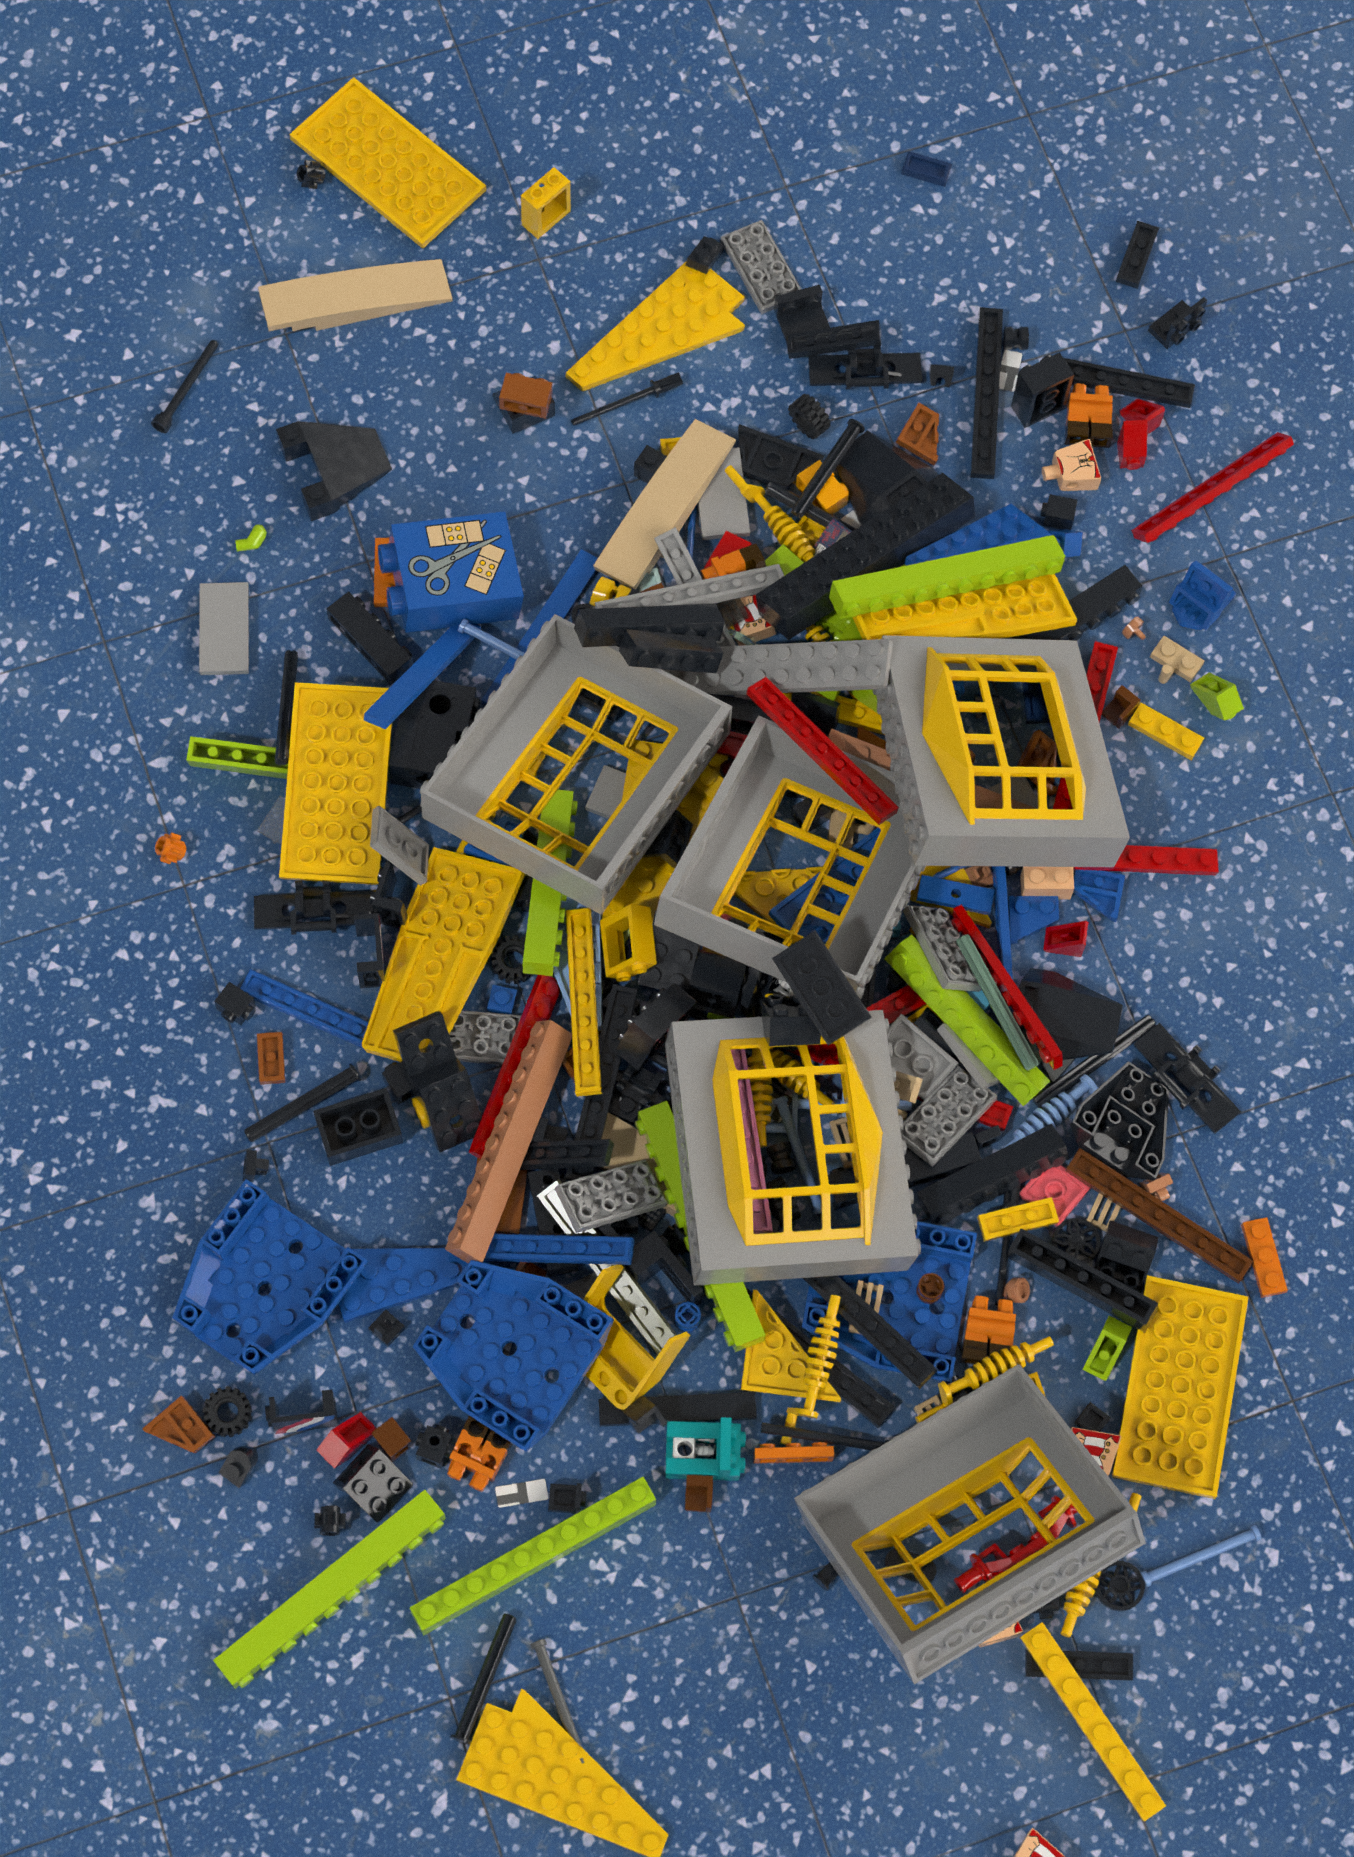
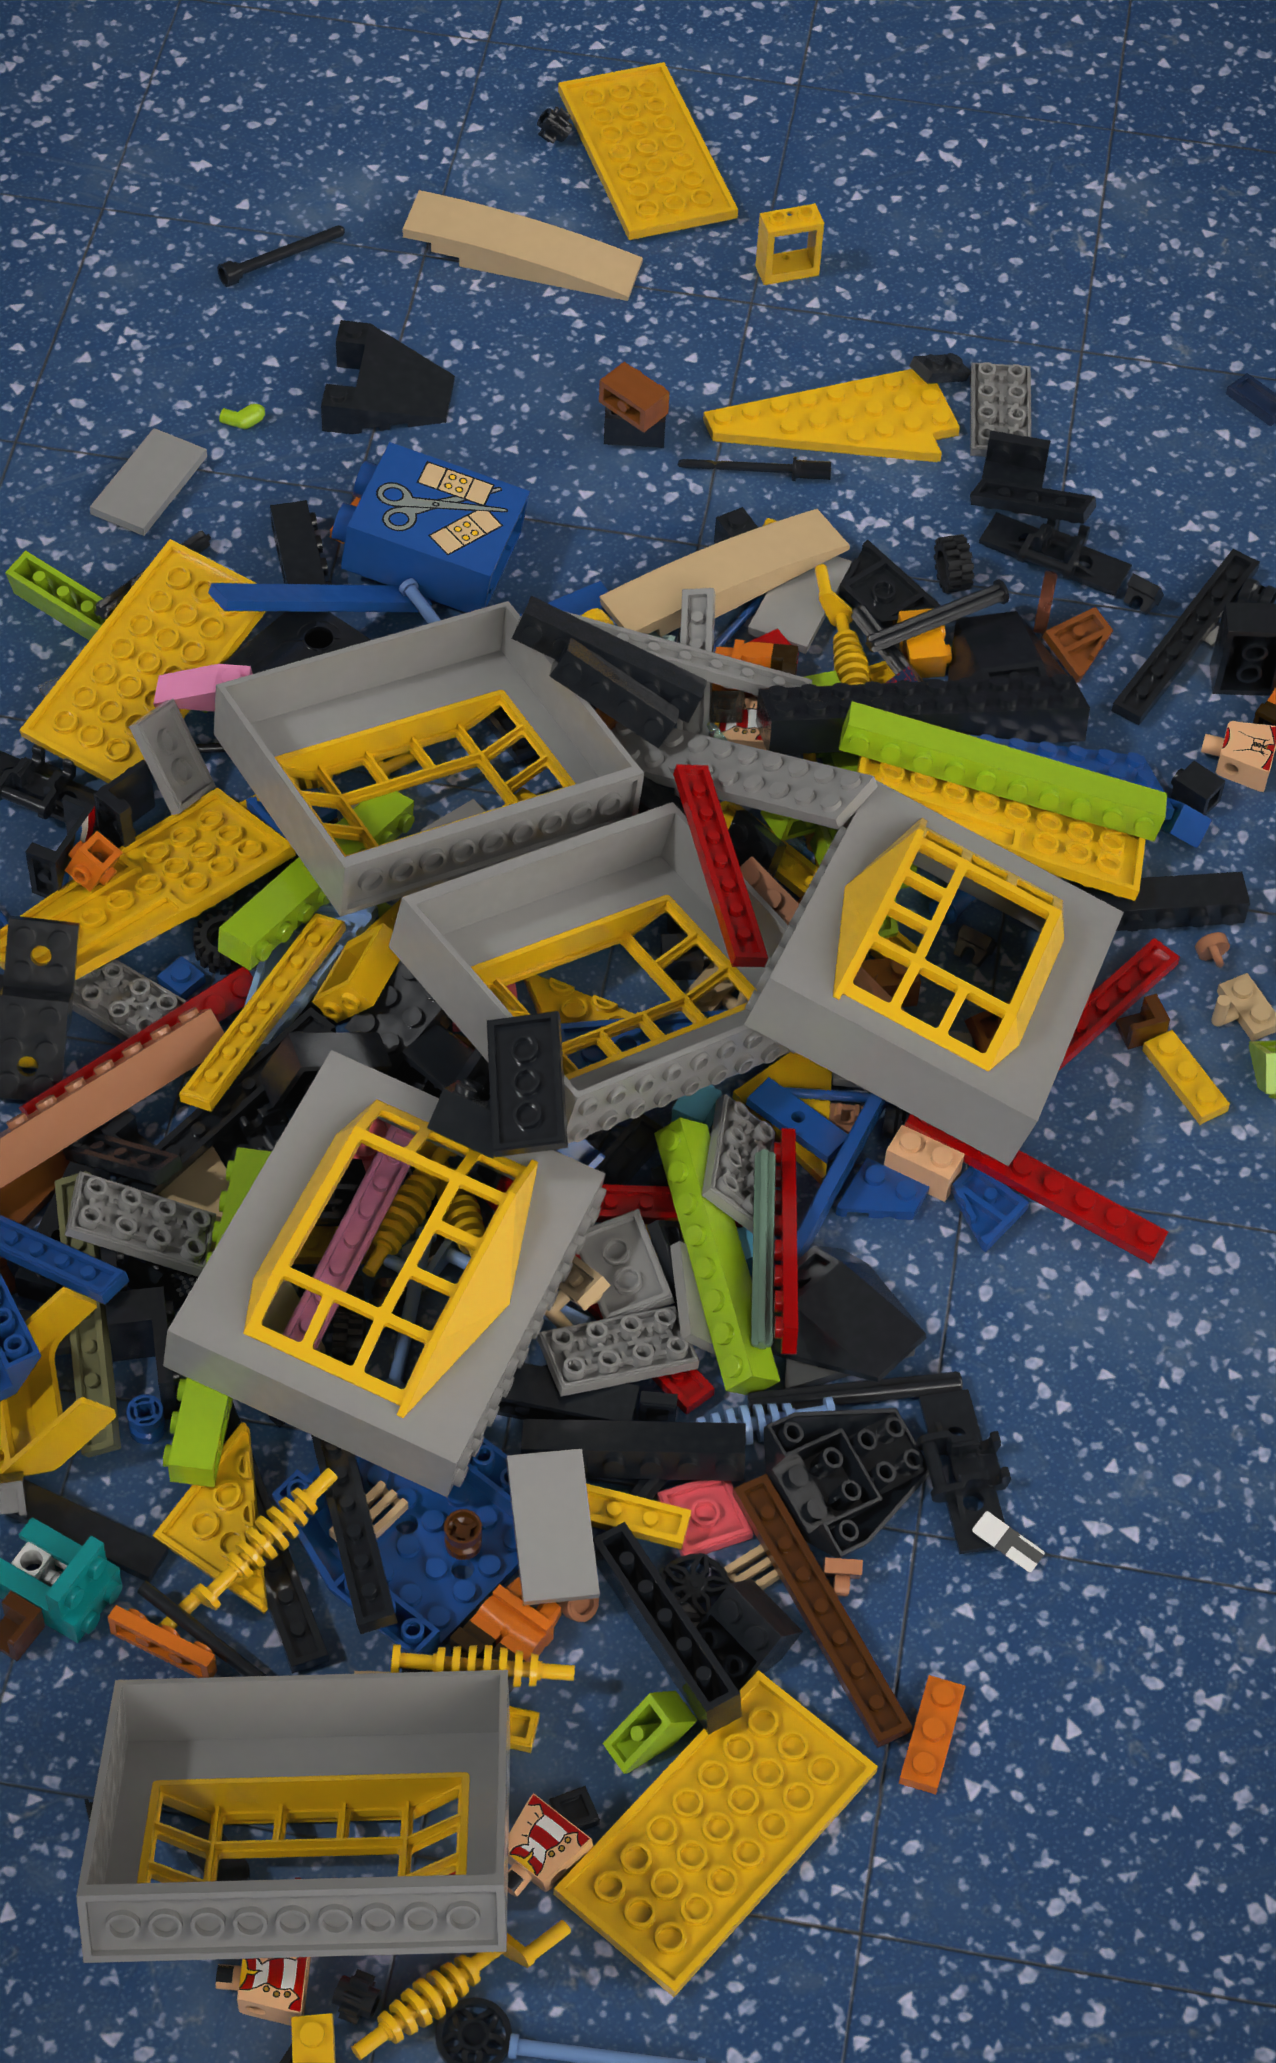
camera: 30 degrees right, 15 degrees down
red slope [1043,921,1088,957] -> none
none -> orange brick [64,831,123,892]
none -> bright pink slope [153,664,253,712]
none -> light grey tile [506,1449,600,1606]
none -> white sticker [972,1511,1045,1572]
none -> copper tile [1033,571,1058,634]

